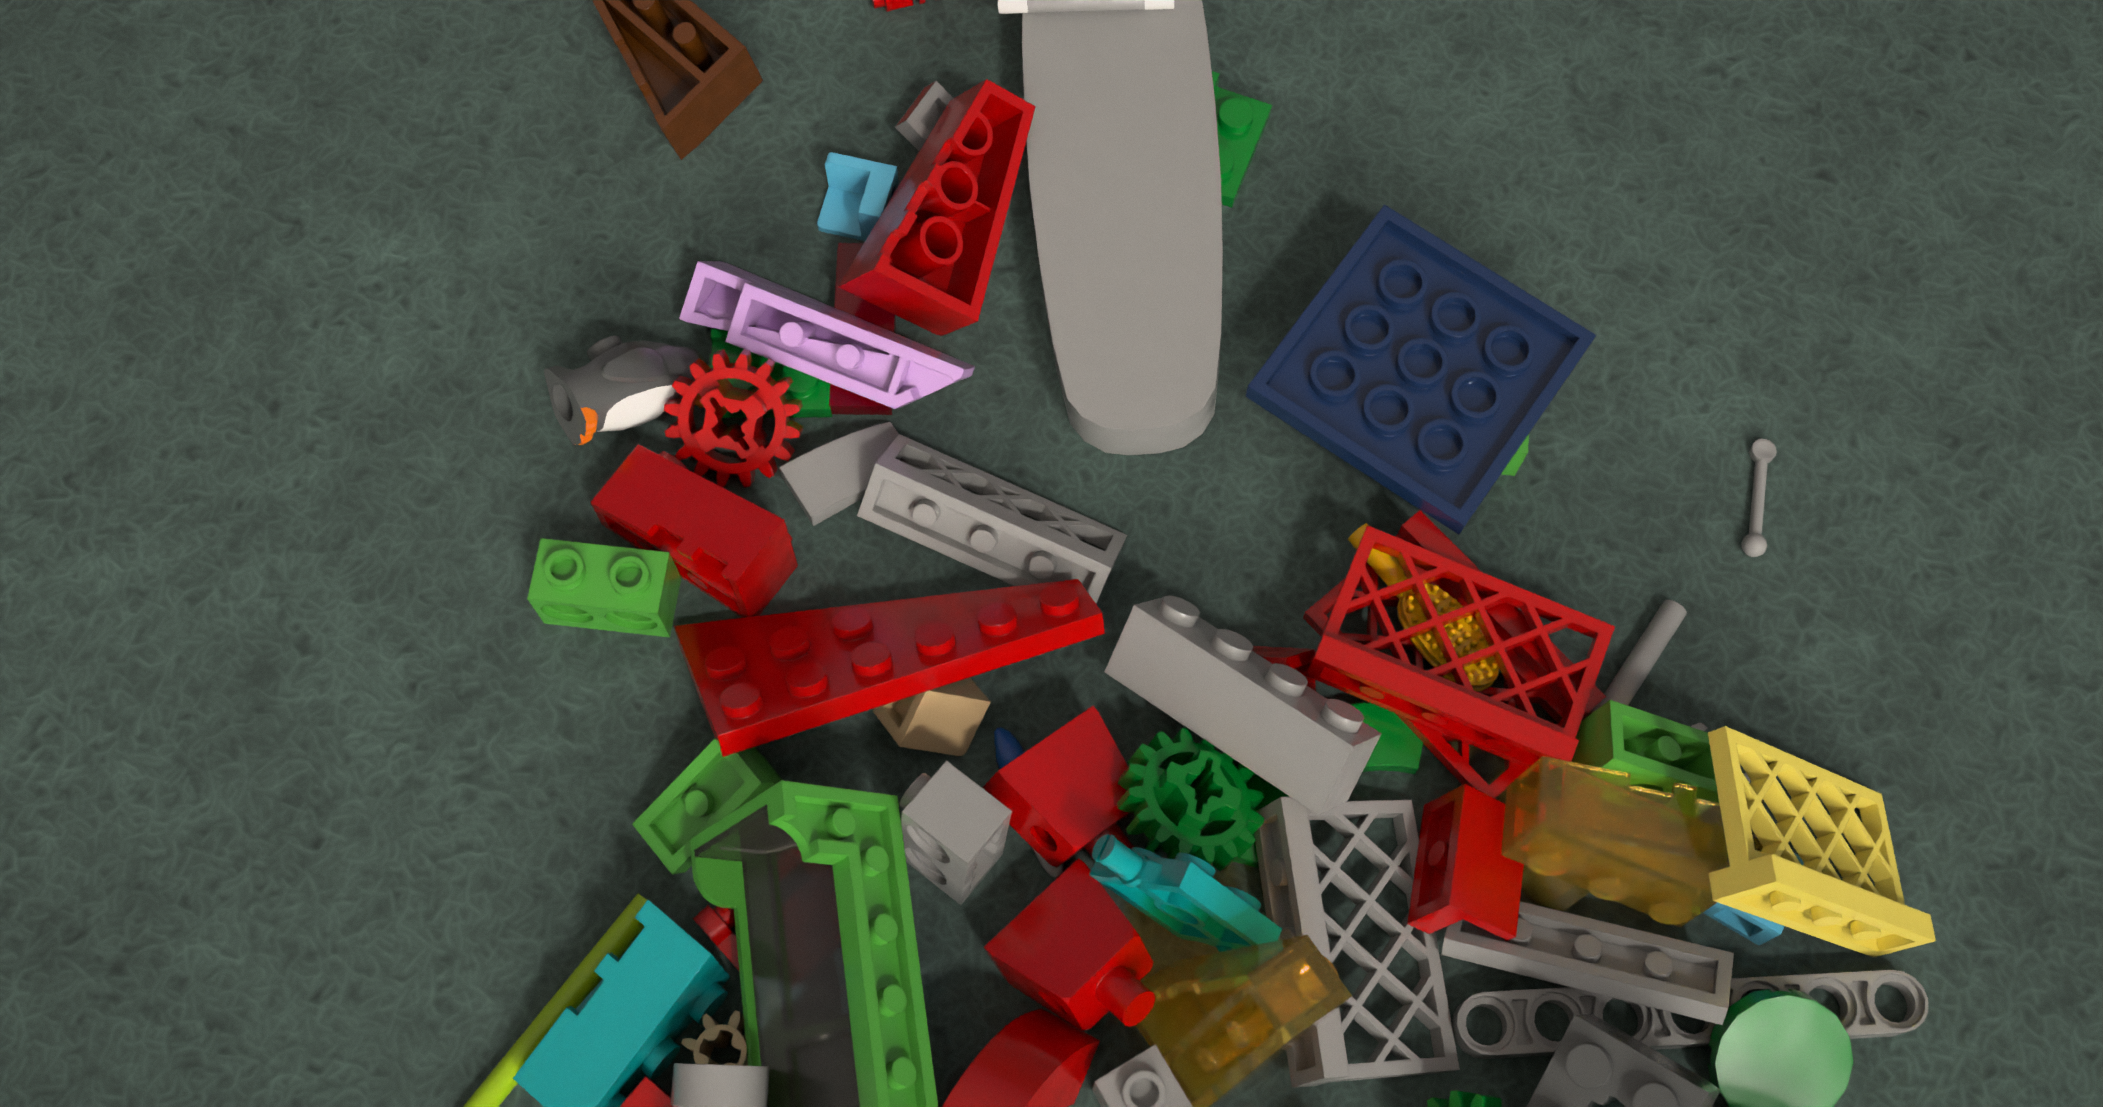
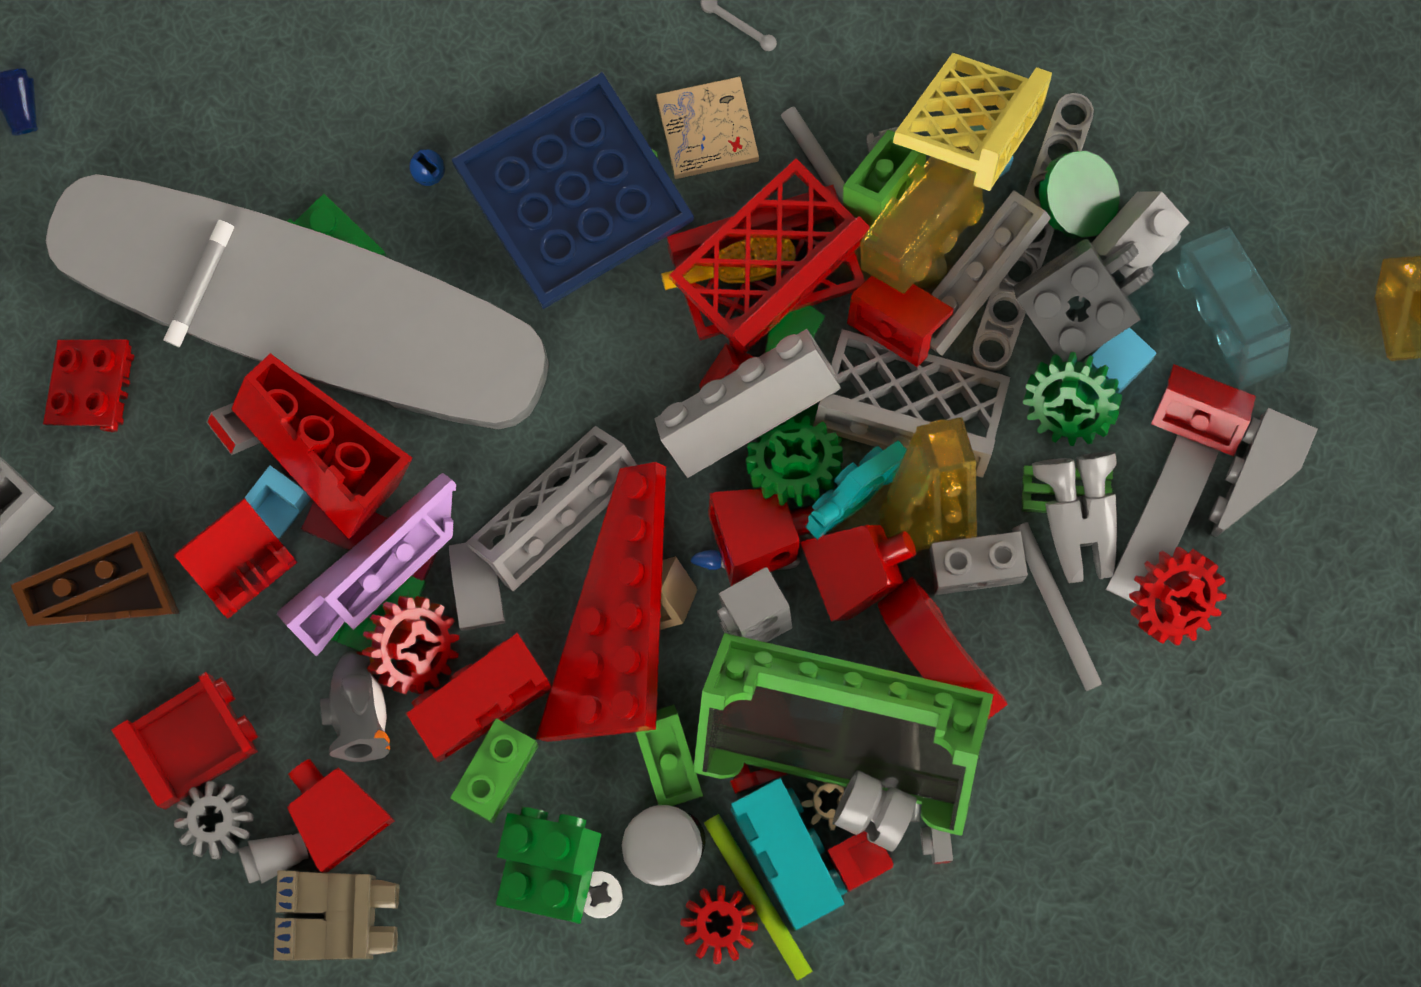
camera: 65 degrees left, 10 degrees up
none -> red panel [111,672,259,810]
none -> red hinge [173,498,297,619]
none -> light grey gear [174,781,254,860]
none -> light grey cone [238,833,309,884]
none -> dark tan hips [274,870,400,961]
none -> red torso [287,759,395,873]
none -> blue hinge [409,149,445,186]
none -> green plate [496,806,602,924]
none -> white wheel [584,871,623,918]
none -> light grey piece [621,805,706,886]
none -> tan tile [656,77,759,179]
none -> red gear [680,885,758,964]

